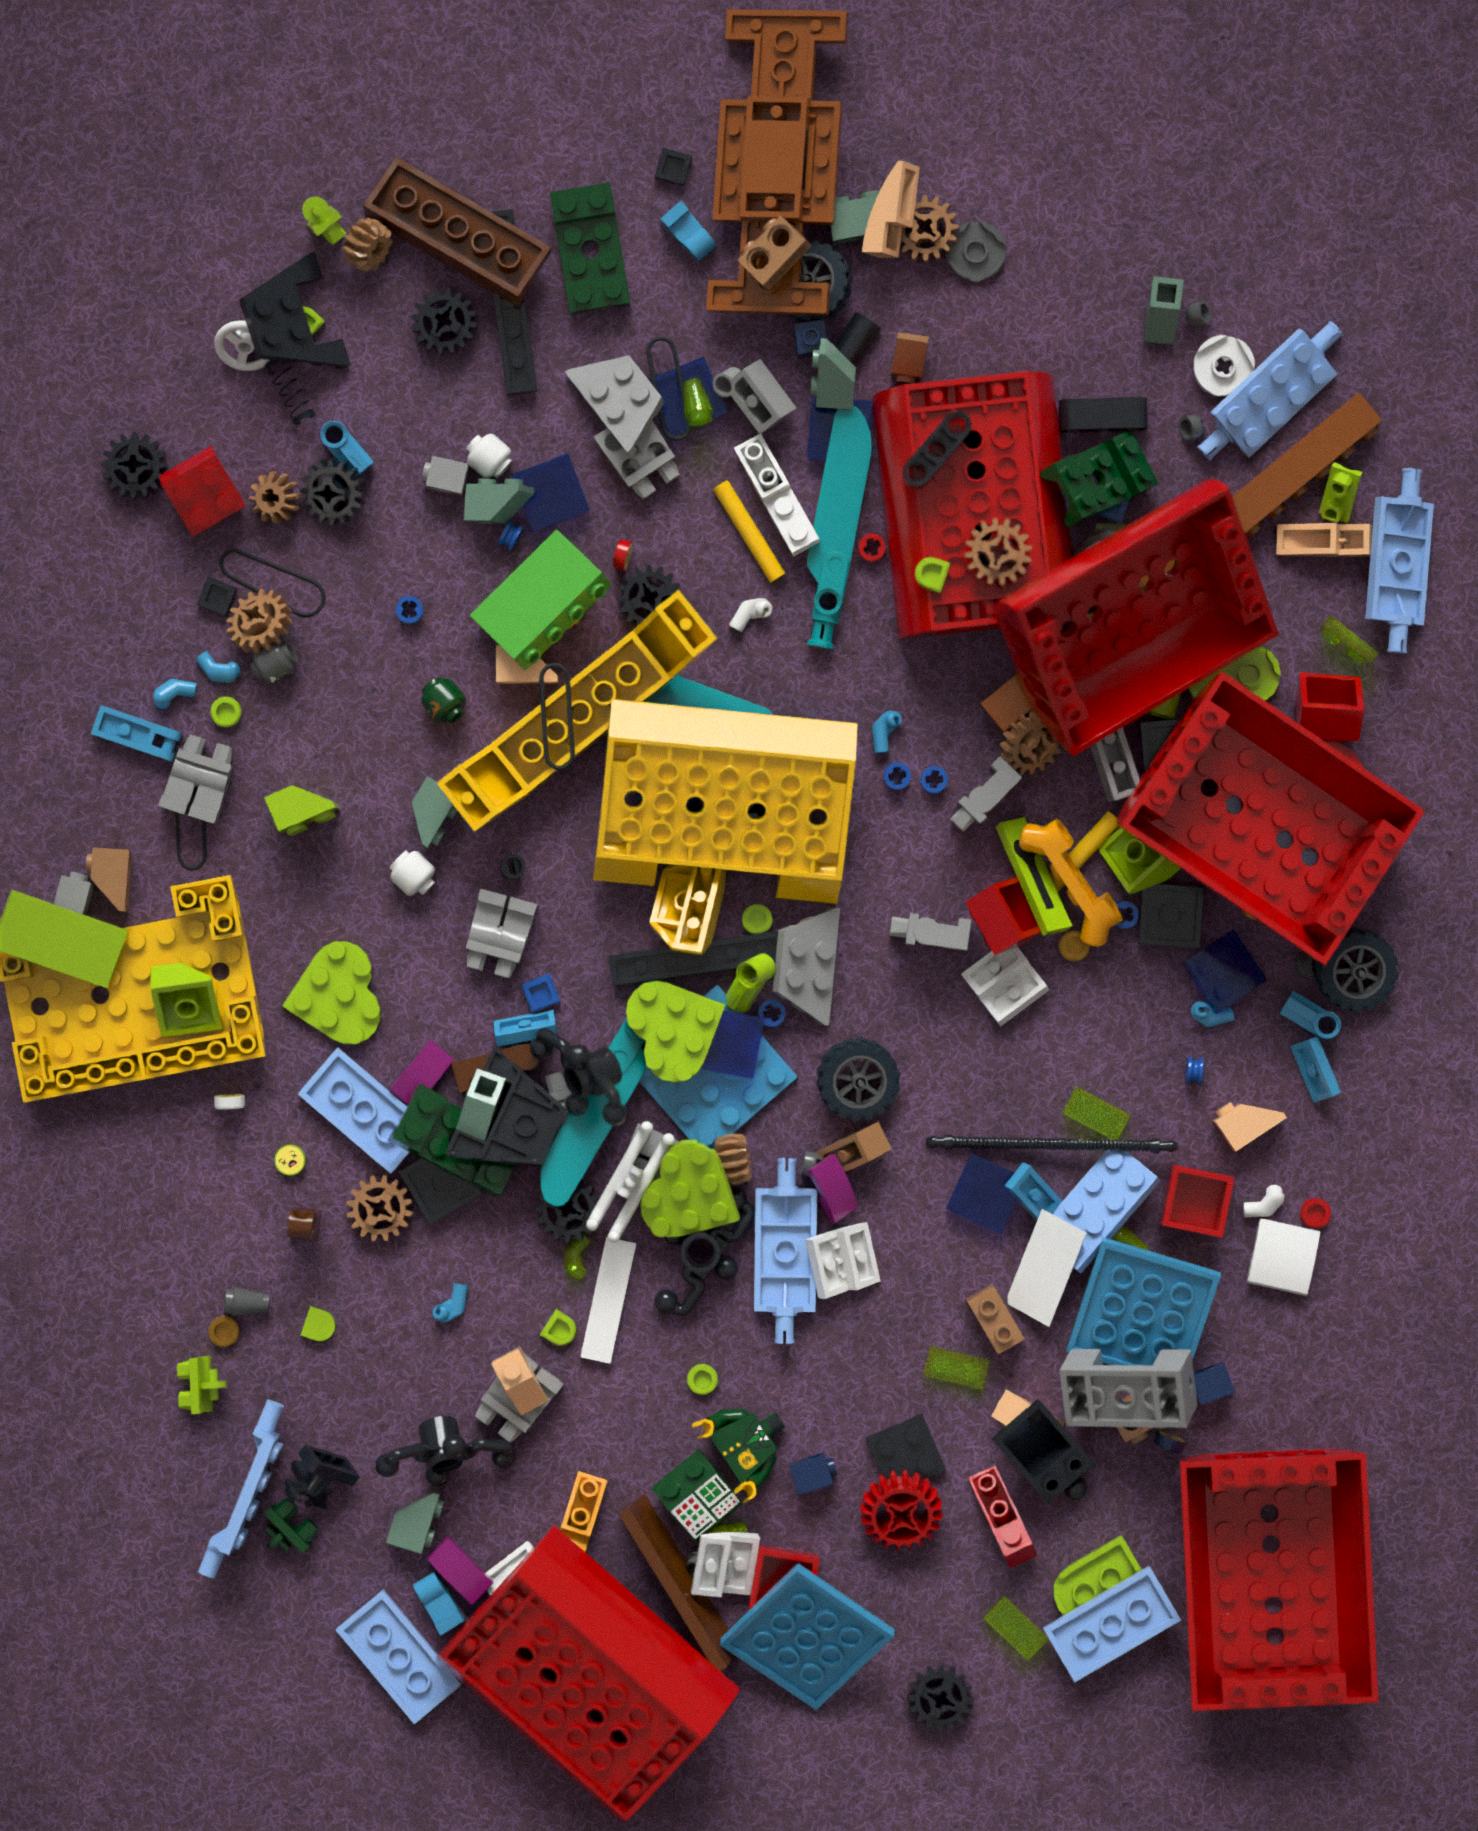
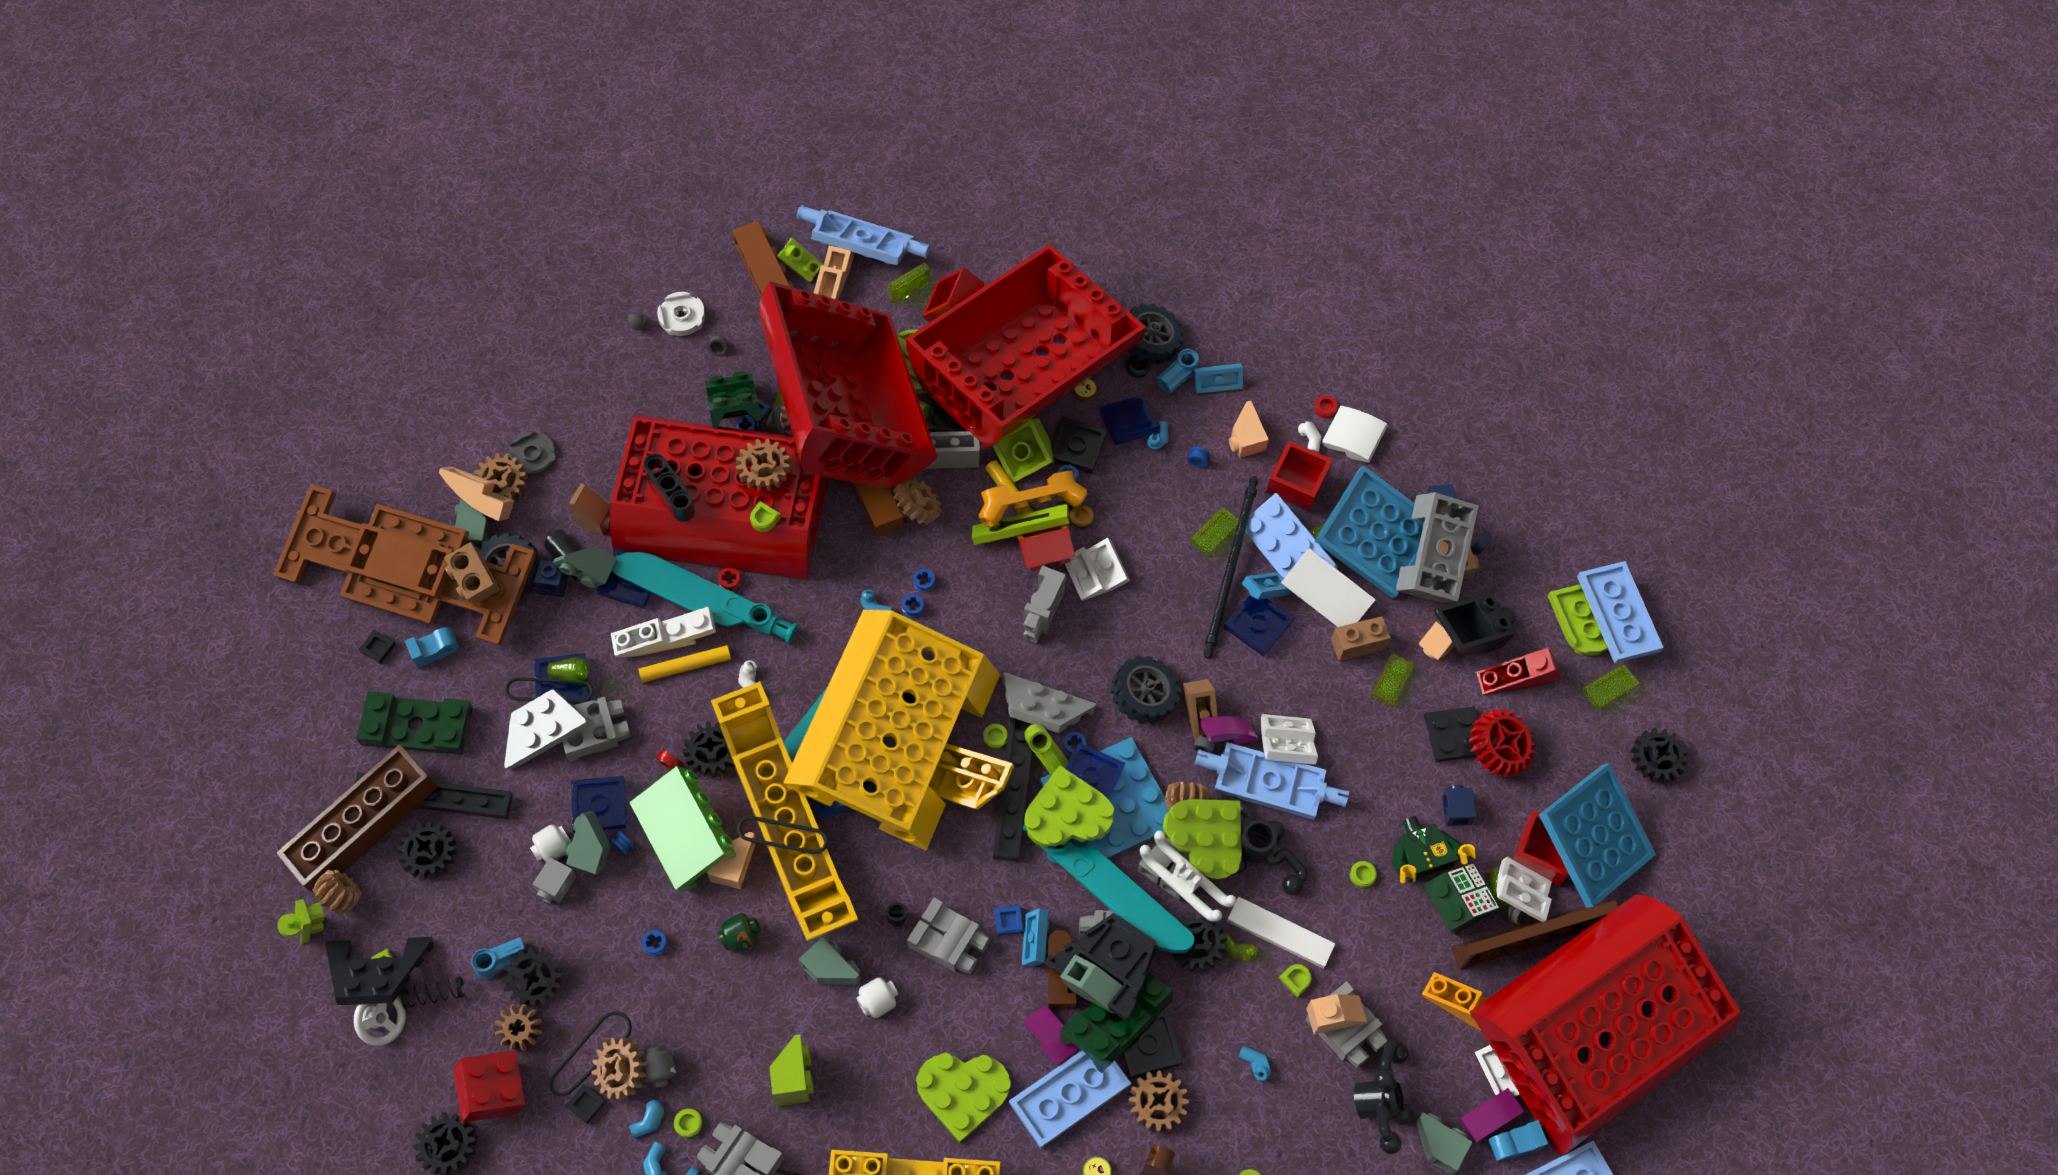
camera: 75 degrees left, 25 degrees down
black wheel [529,1028,627,1126] -> none
light grey hinge [712,359,796,434] -> none
light grey hips [950,756,1022,832] -> none
black beam [1059,397,1148,432] -> none
sand green slope [1143,276,1184,346] -> none
red slope [1180,1448,1378,1711] -> none
light blue plate [1197,321,1343,461] -> none

